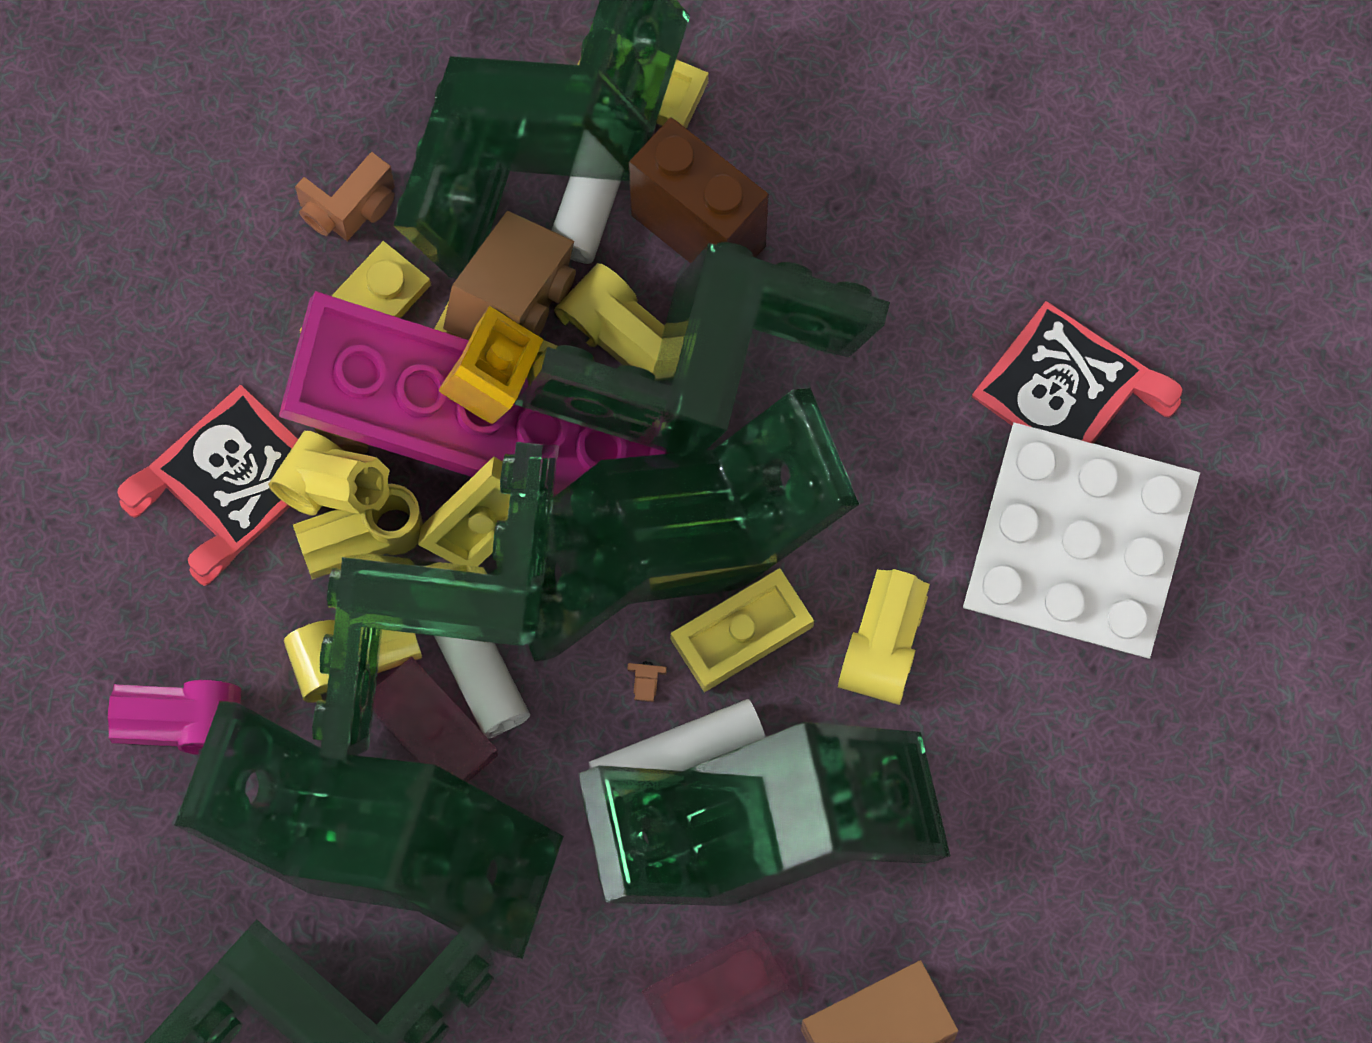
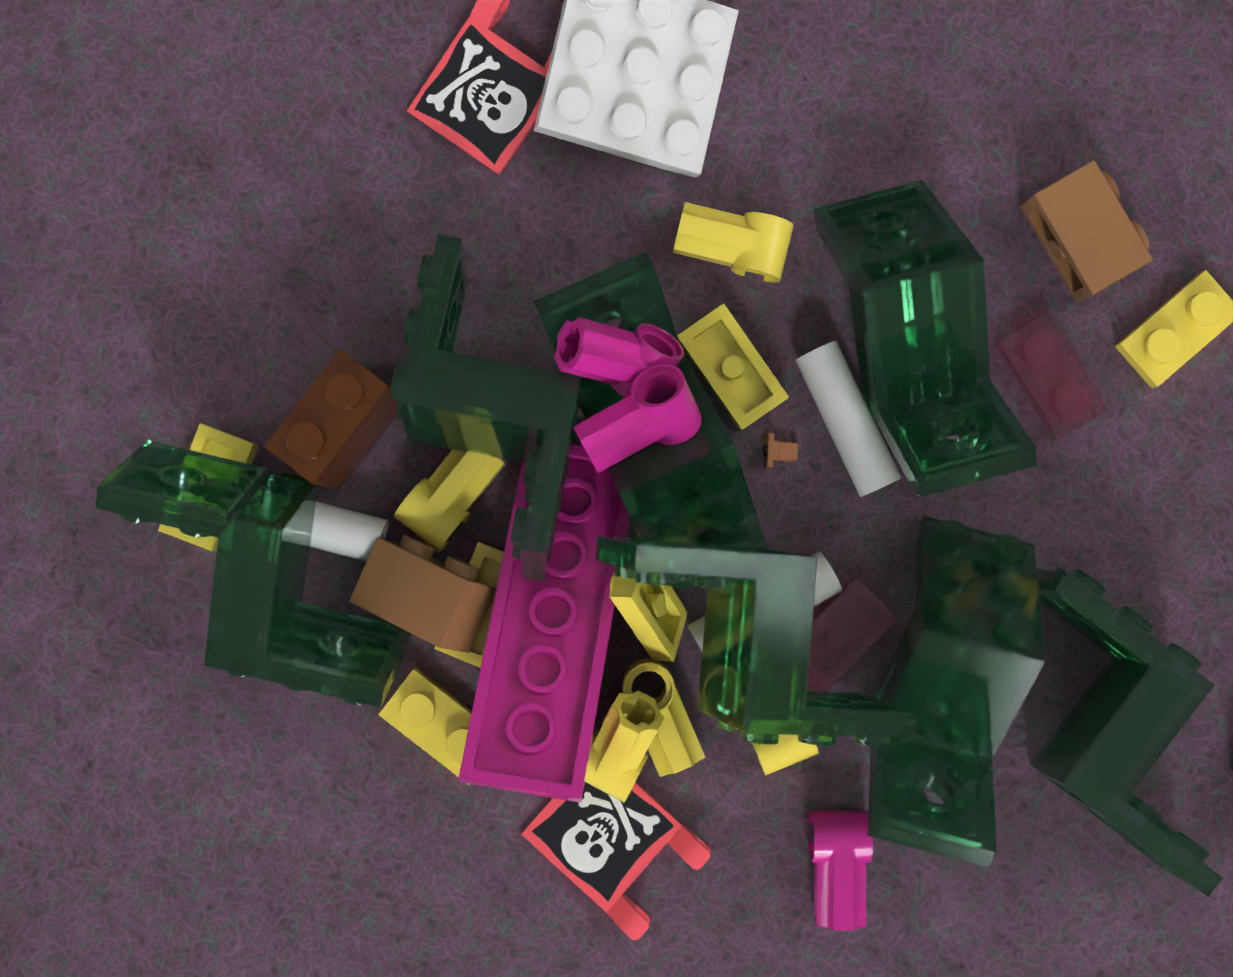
camera: 90 degrees left, 15 degrees up
nougat bracket [295,152,395,241] -> none
yellow slope [439,306,544,424] -> none
none -> dark pink piece [554,317,684,398]
none -> dark pink piece [573,364,702,473]

